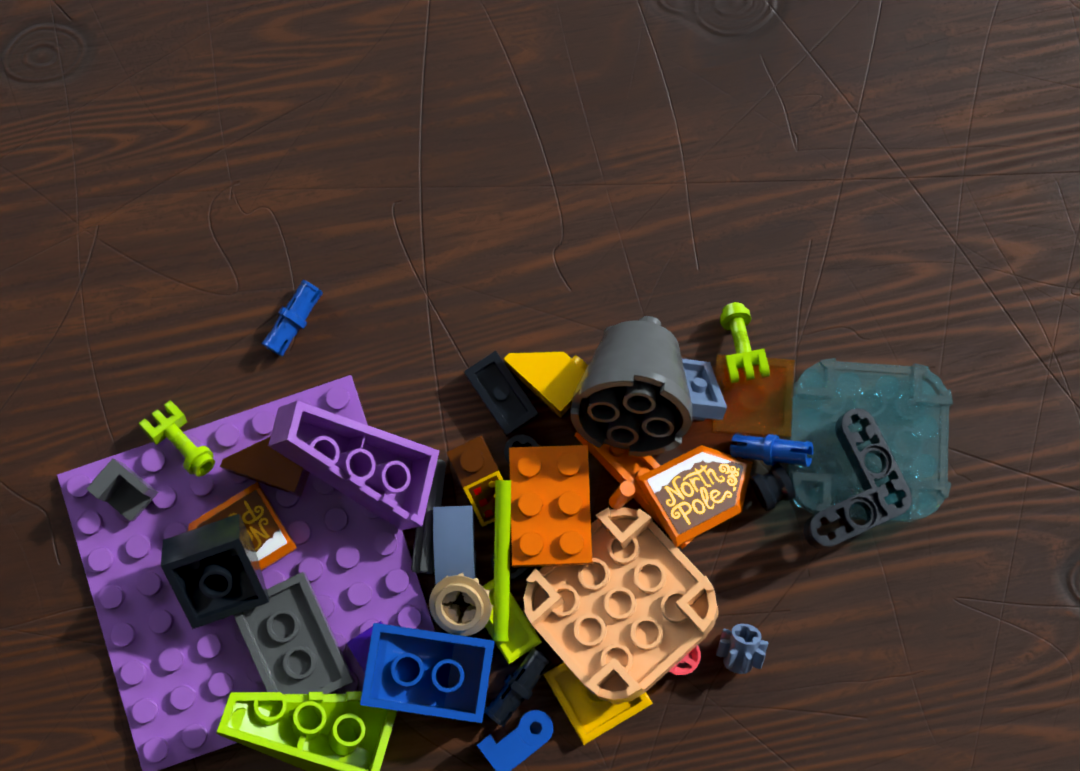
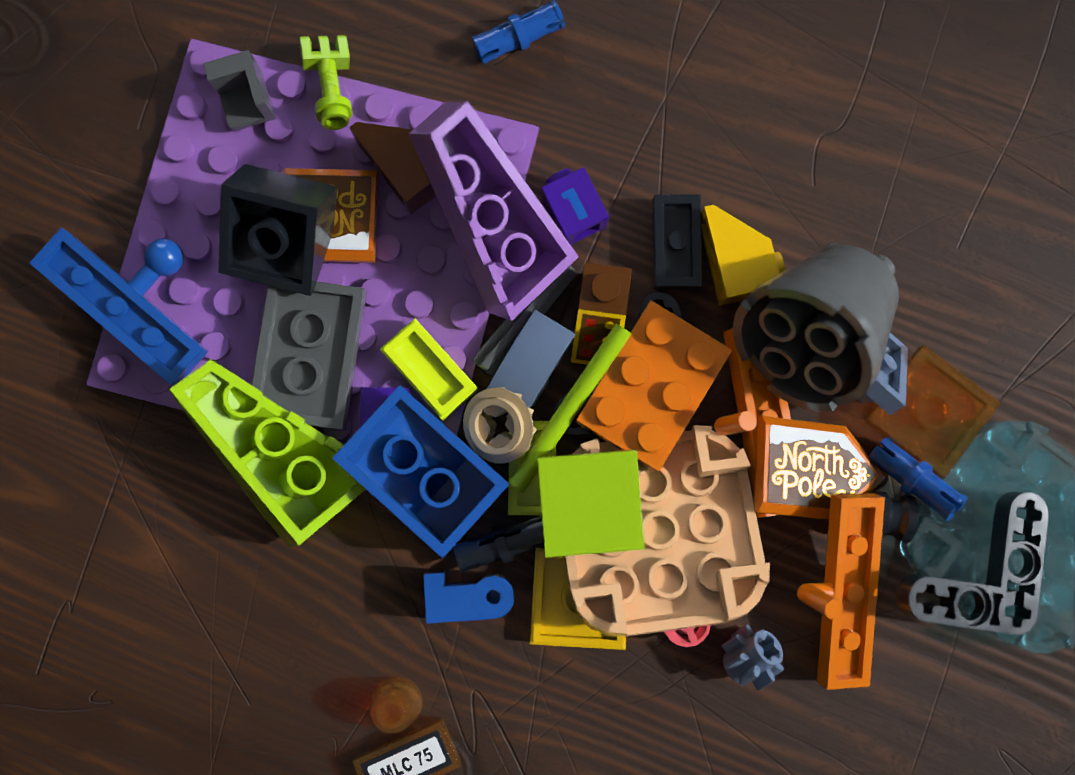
camera: 30 degrees right, 5 degrees up
lime hinge [720,302,770,384] -> none
none -> blue plate [30,227,209,386]
none -> neon yellow tile [380,318,479,421]
none -> lime tile [538,449,645,558]
none -> dark purple brick [542,167,609,245]
none -> orange plate [797,493,885,690]

